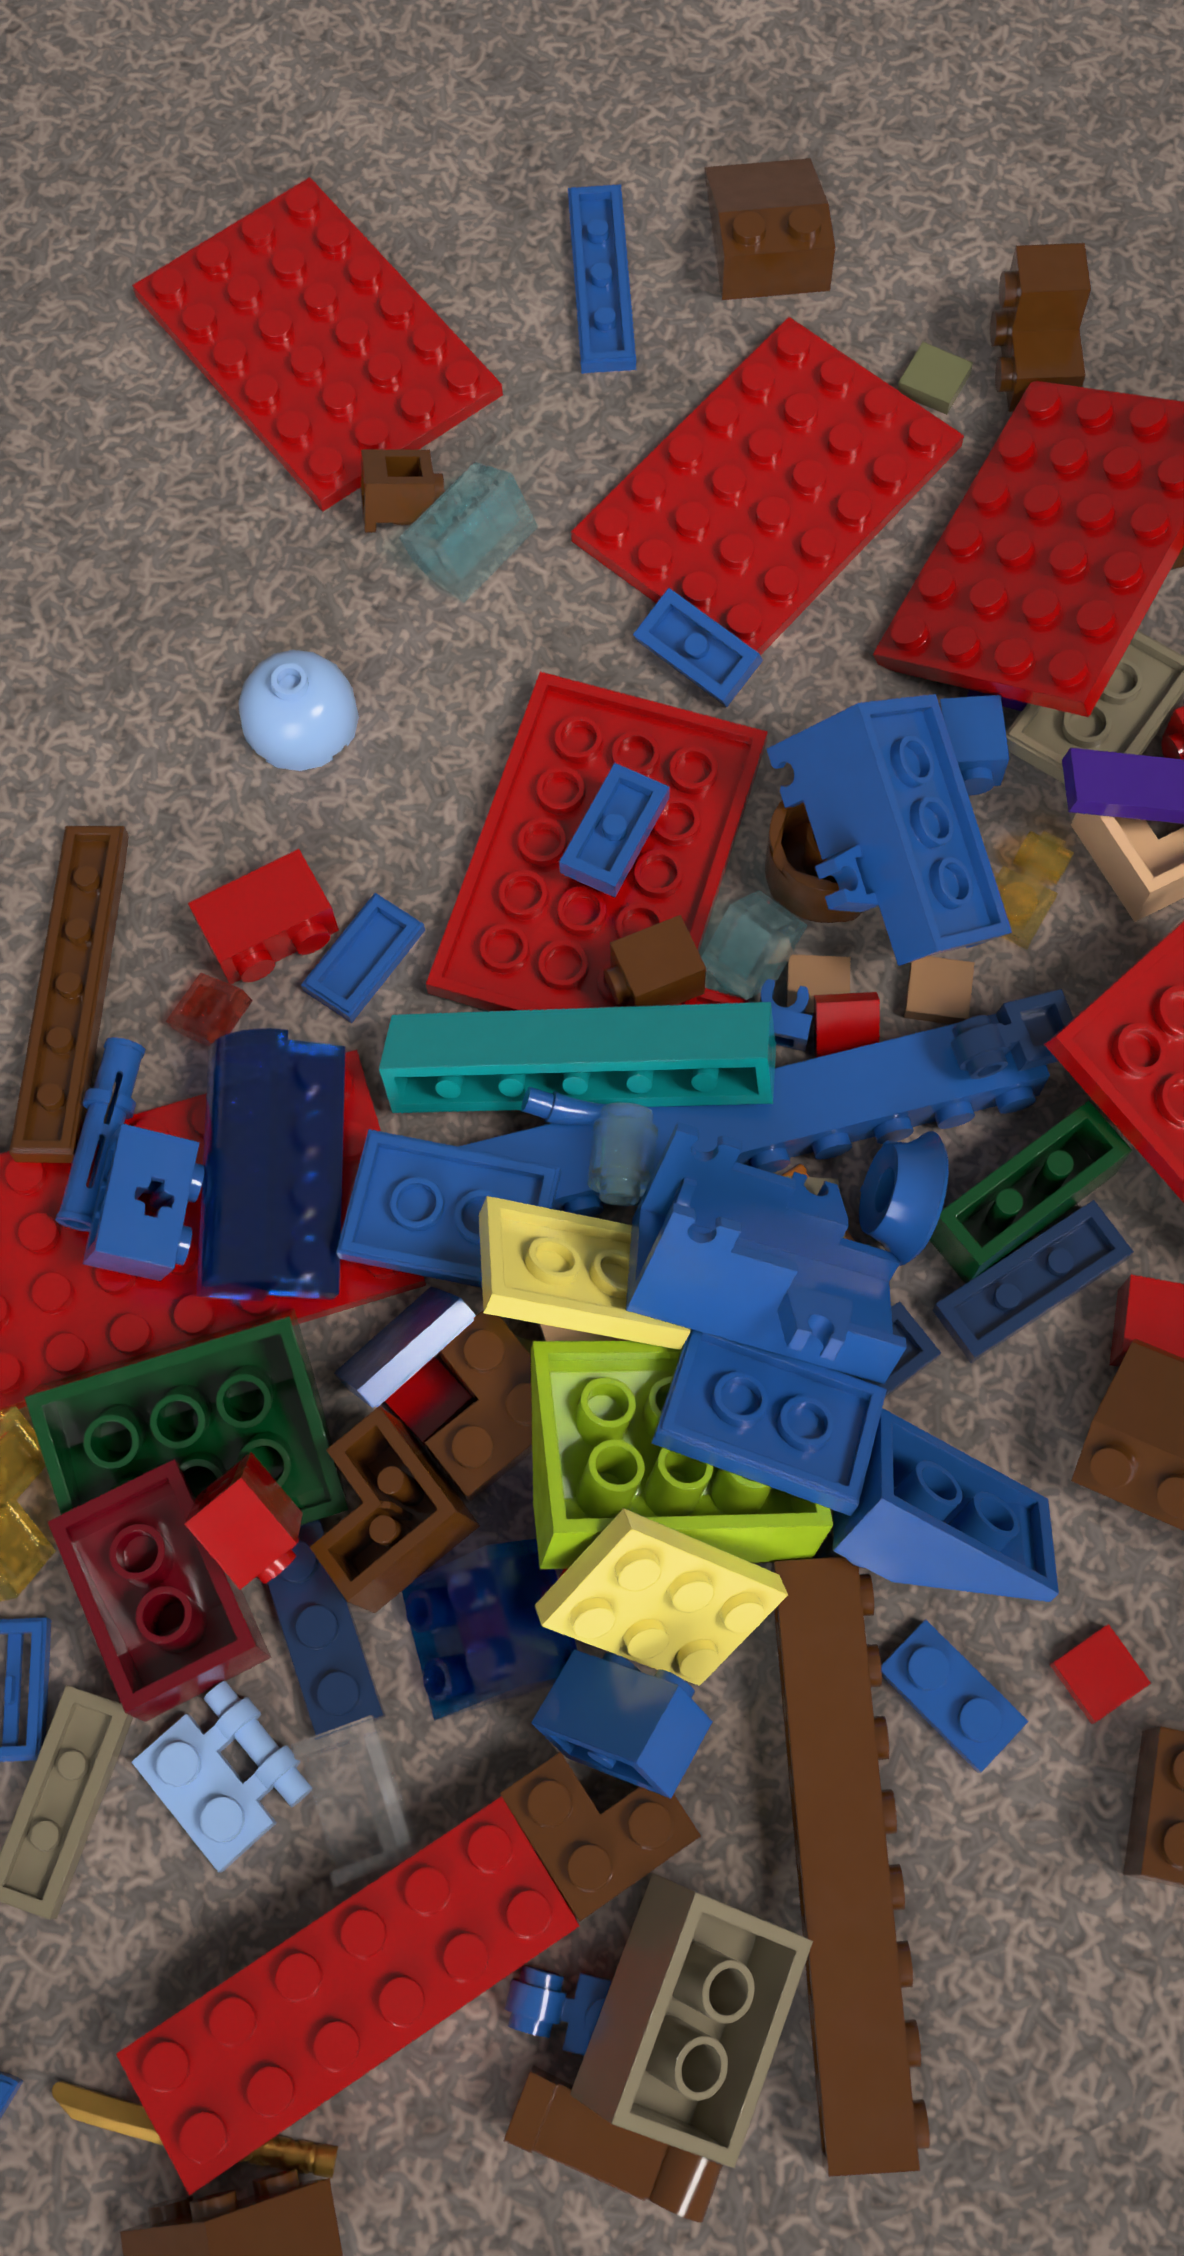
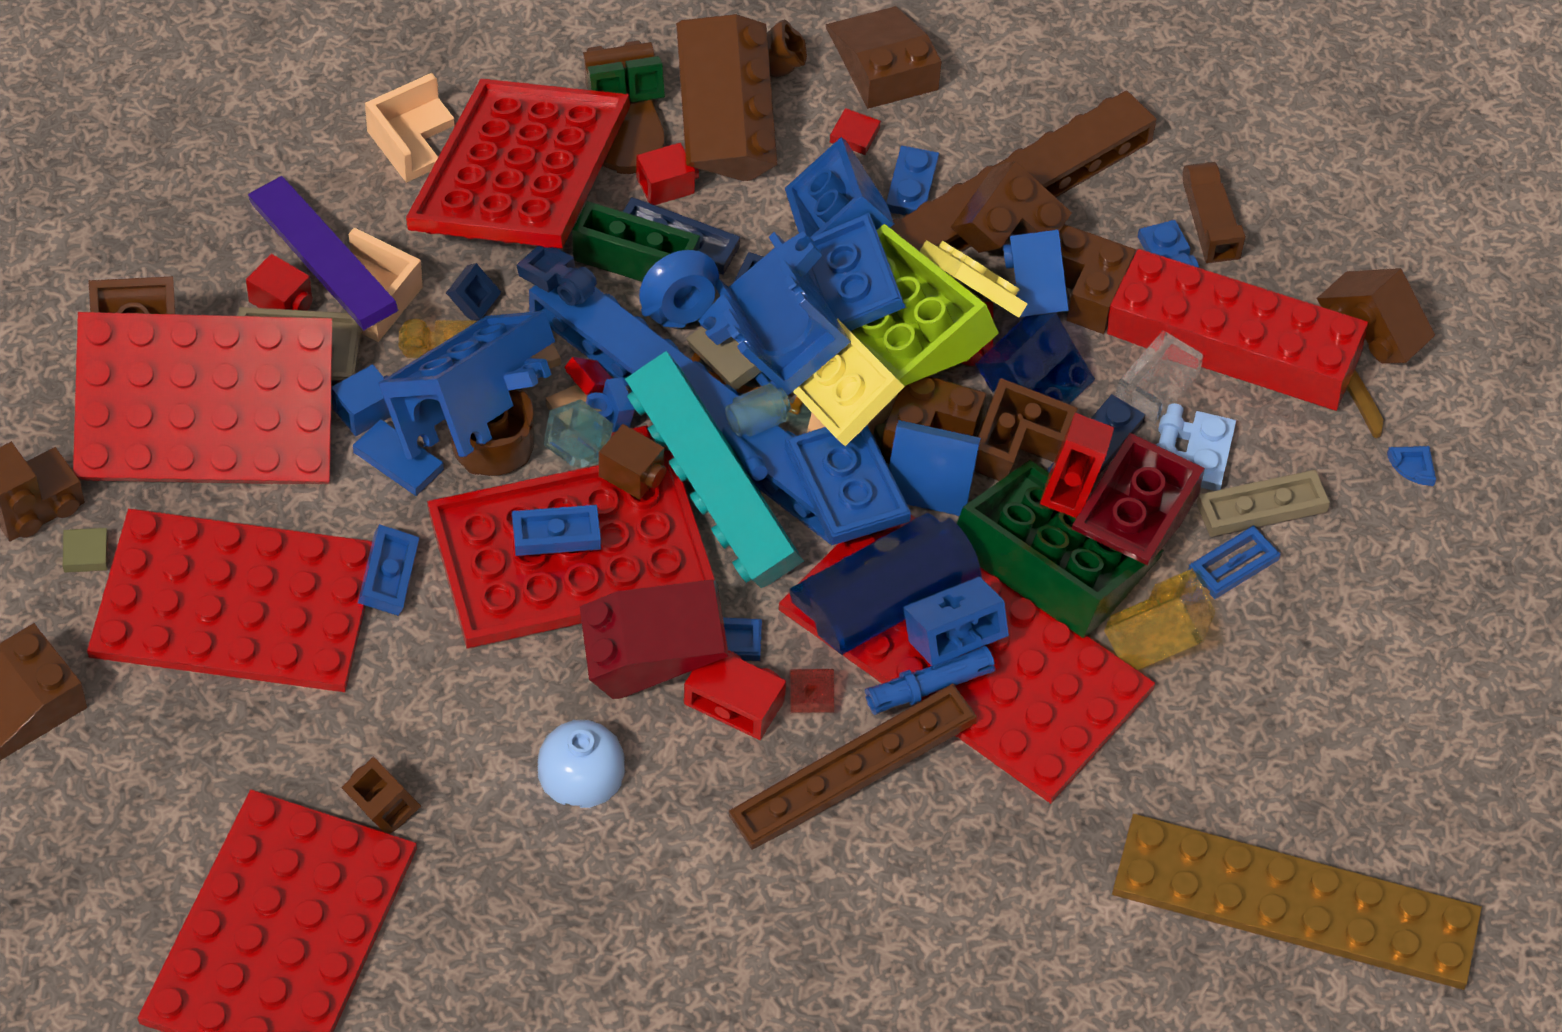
camera: 130 degrees left, 15 degrees down
clear light blue brick [399,462,538,602] -> none
blue tile [568,184,636,374] -> none
dark tan brick [570,1873,813,2168] -> none
none -> dark blue plate [446,263,501,321]
none -> dark red slope [580,579,729,699]
none -> reddish brown brick [951,161,1072,253]

